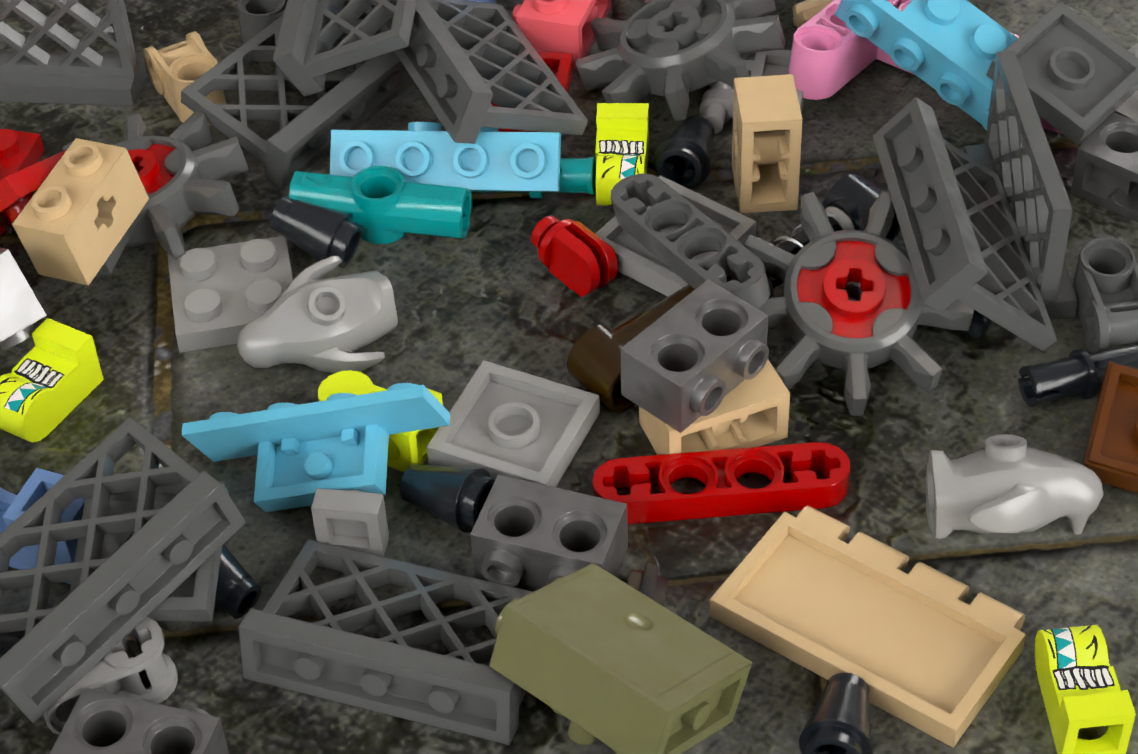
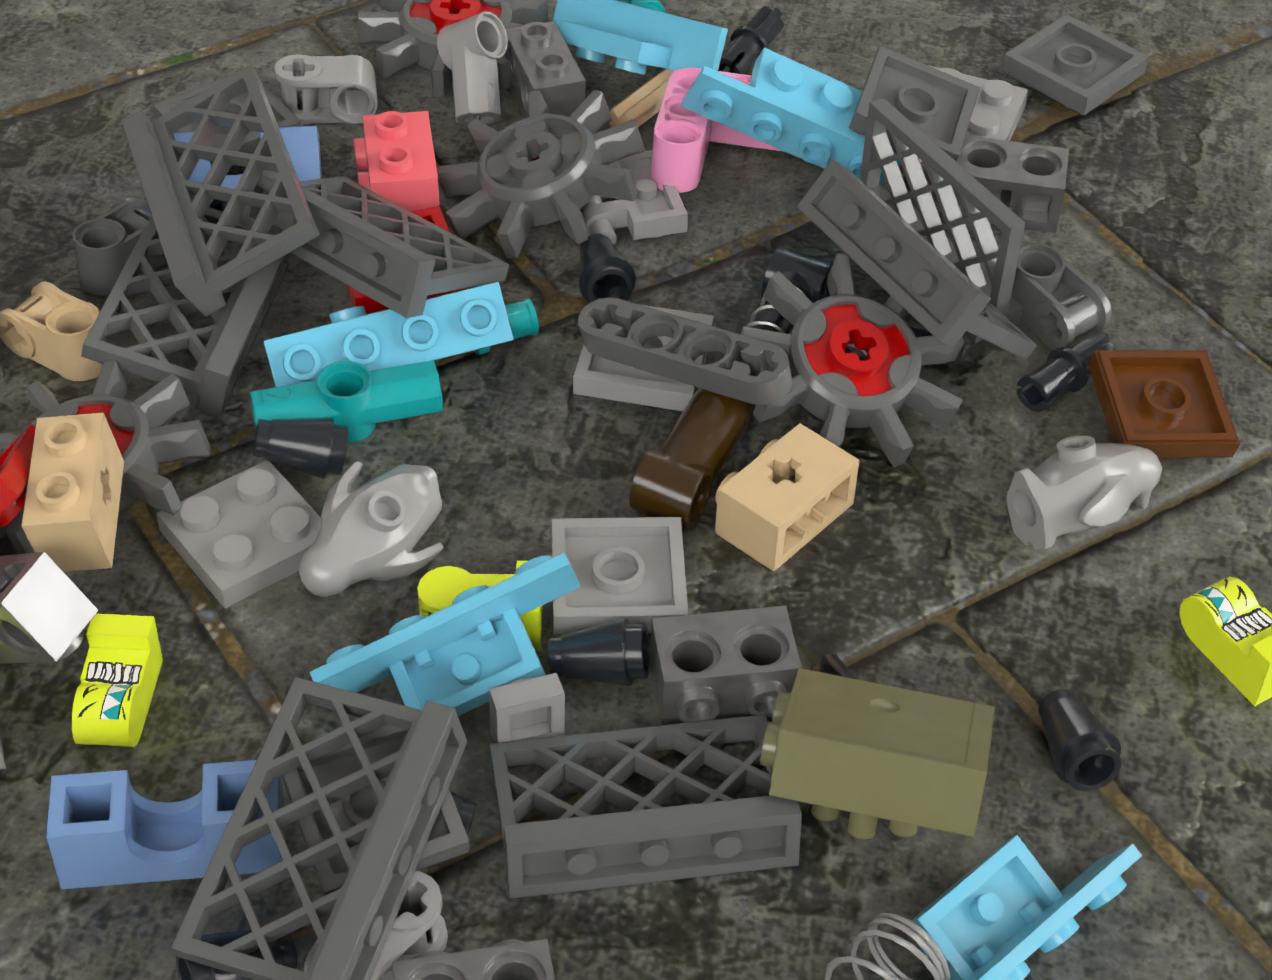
camera: 30 degrees left, 0 degrees up
red arm [531,215,618,297] -> none
red beam [592,442,850,524] -> none
neon yellow leg [595,103,649,206] -> none
flat silver brick [620,279,769,433] -> none
tan hinge [710,506,1026,748] -> none
tan brick [732,74,803,214] -> none

